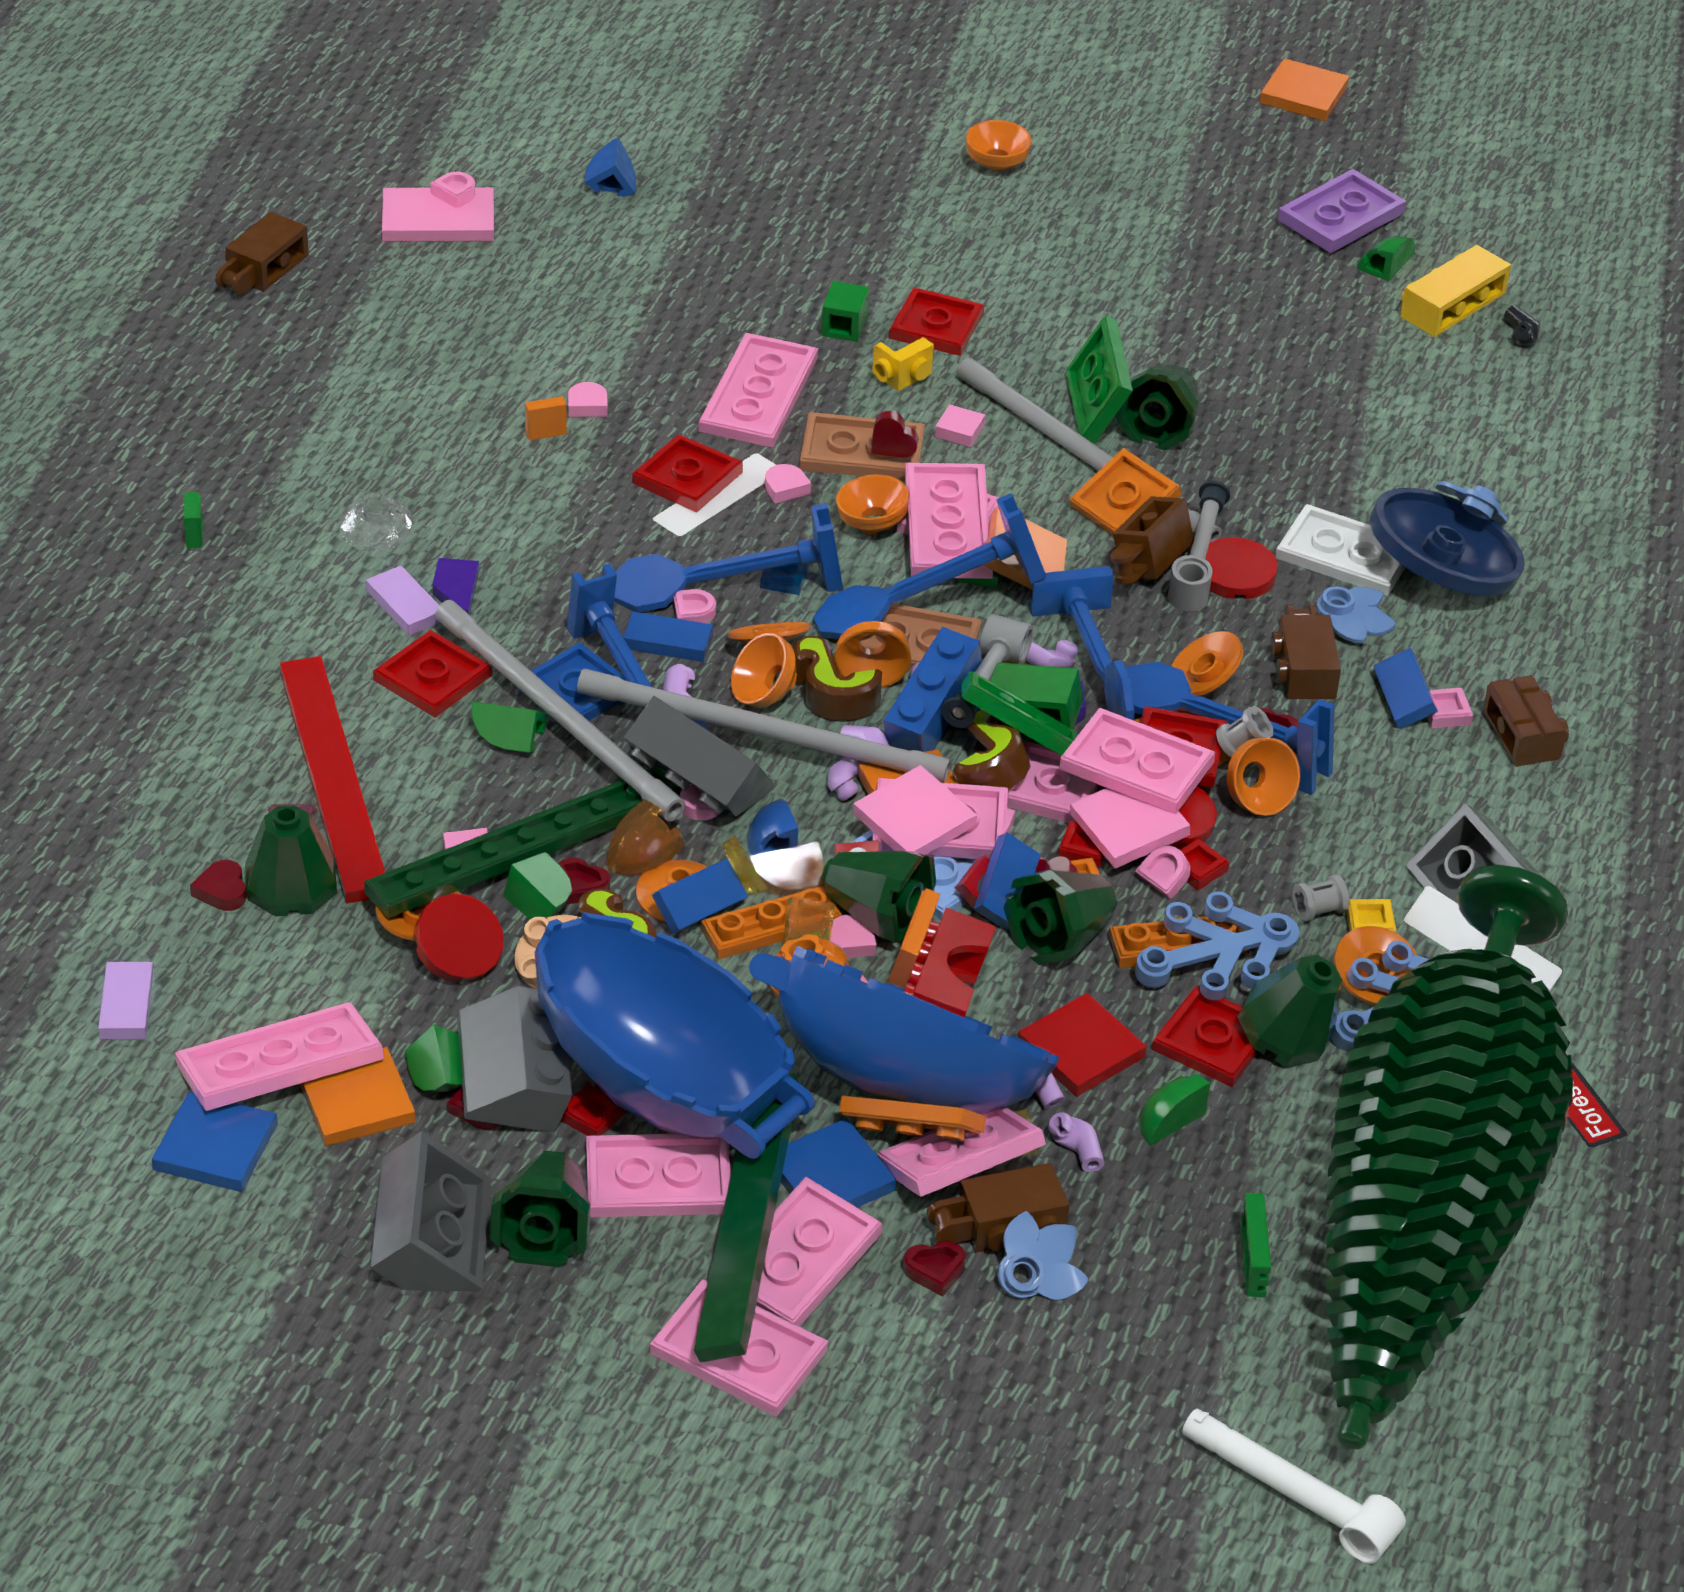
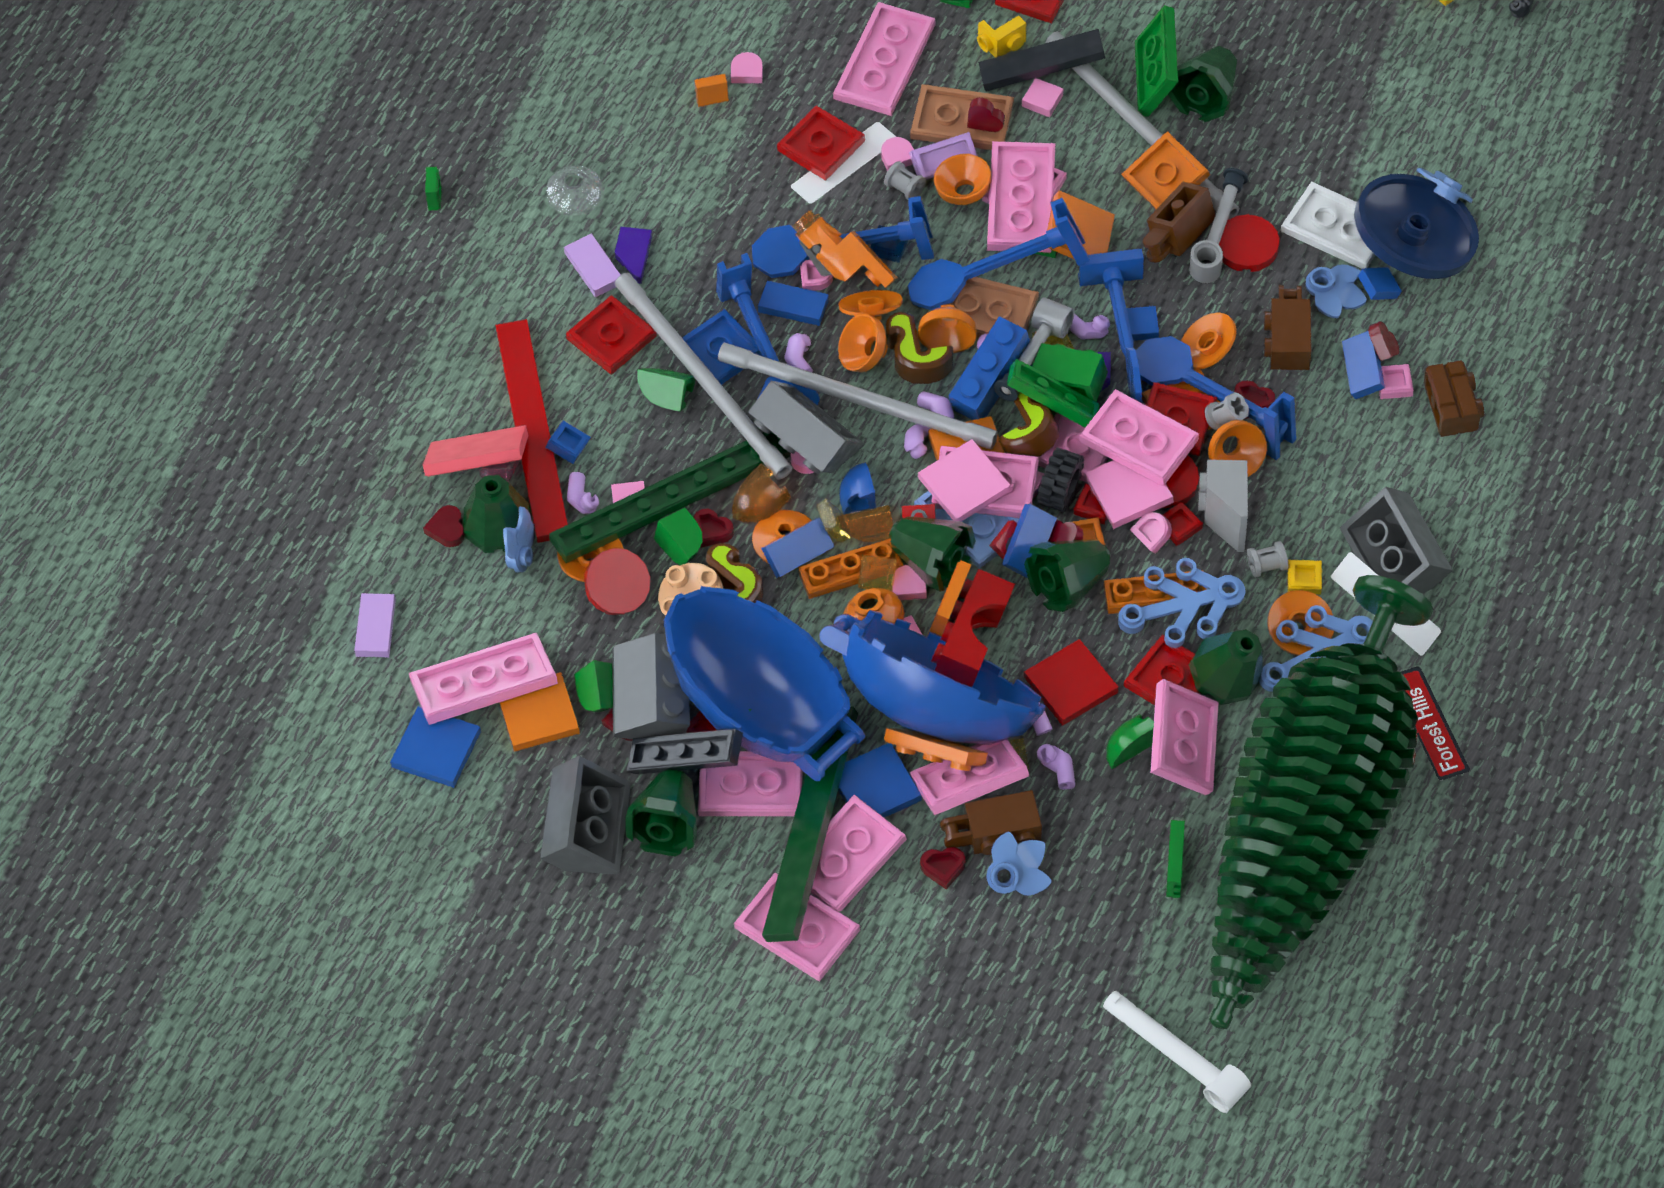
camera: 10 degrees right, 15 degrees up
none -> coral tile [423,425,528,477]
none -> medium blue plate [503,506,534,573]
none -> blue tile [545,421,591,464]
none -> lavender arm [567,472,599,514]
none -> black tile [627,729,743,774]
none -> orange plate [792,210,898,288]
none -> light grey bush [884,161,926,200]
none -> lavender tile [909,132,977,180]
none -> black tile [979,29,1106,92]
none -> black tyre [1038,447,1084,512]
none -> blue tile [1126,306,1159,341]
none -> bright pink tile [1150,679,1219,795]
none -> light grey slope [1198,460,1248,552]
none -> blue tile [1358,267,1402,300]
none -> dark red tile [1368,321,1399,361]

